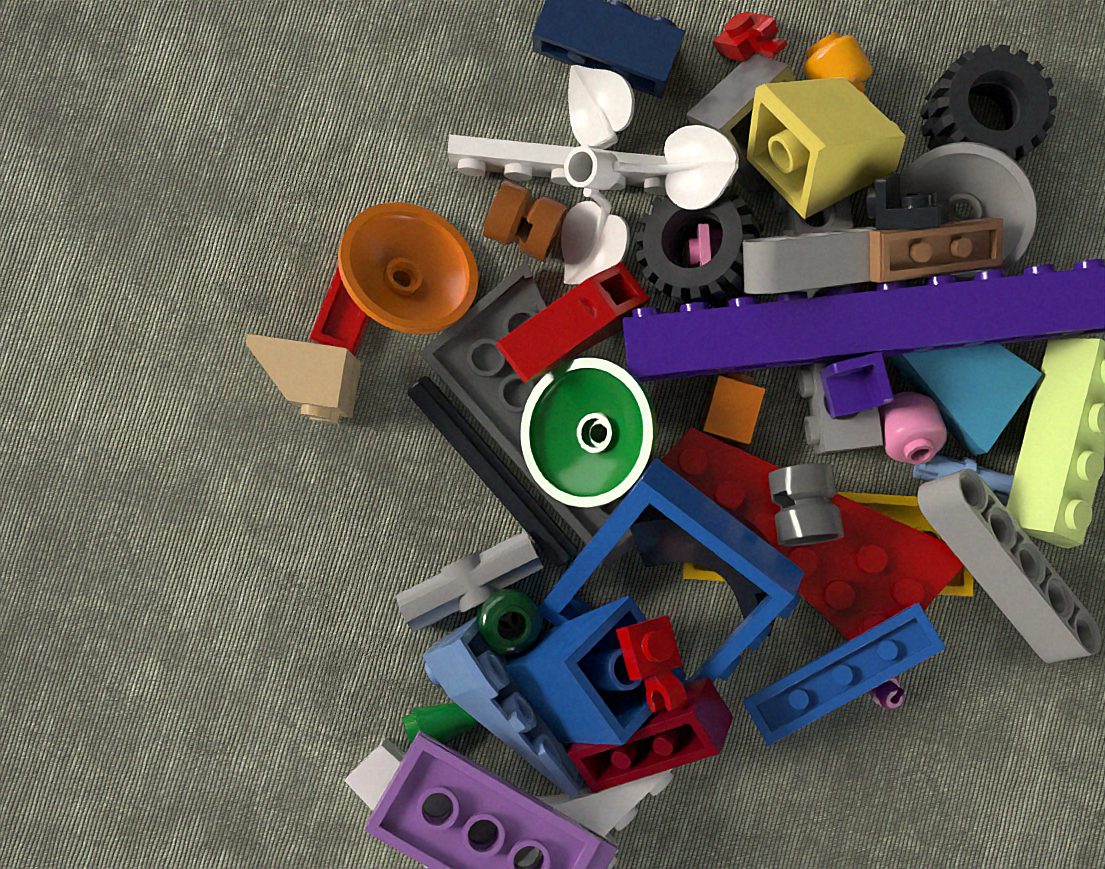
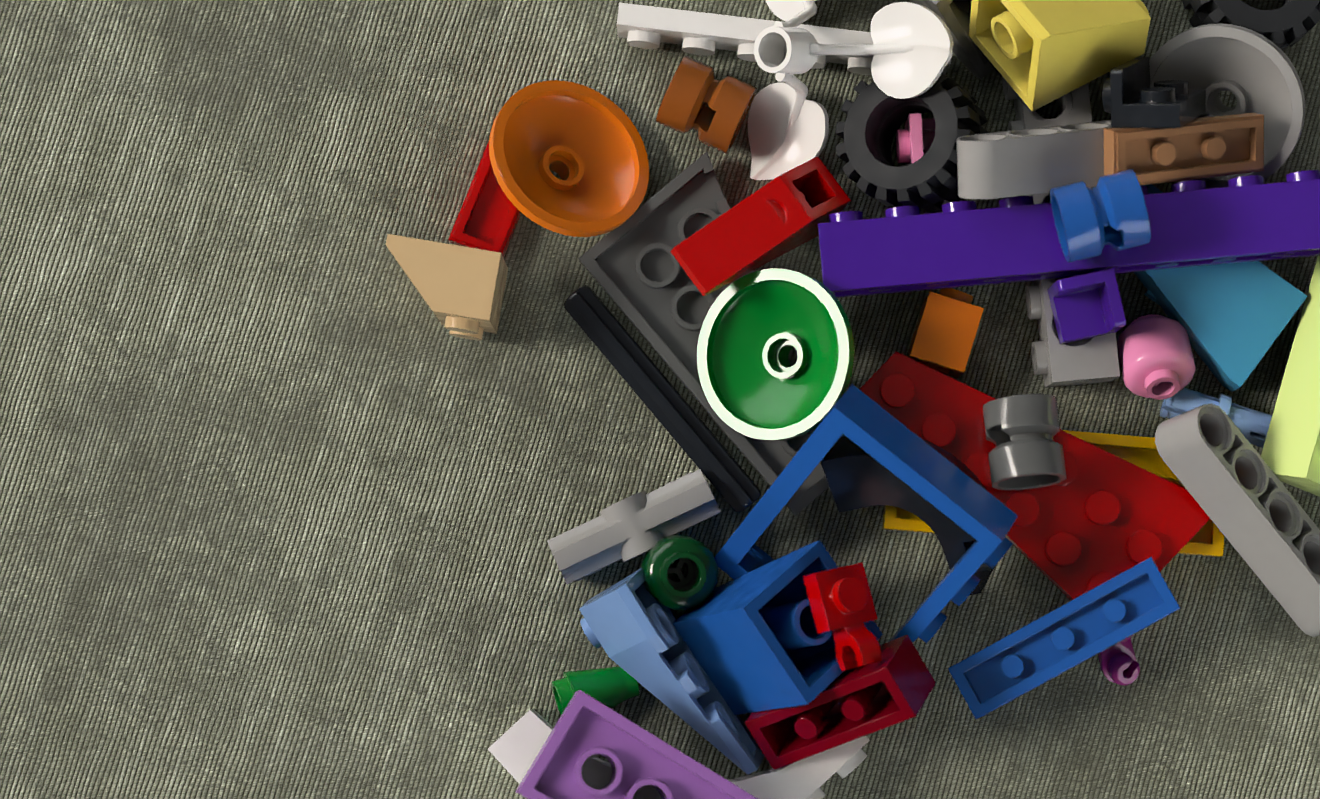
camera: 10 degrees right, 0 degrees up
none -> blue wheel [1050,169,1150,263]

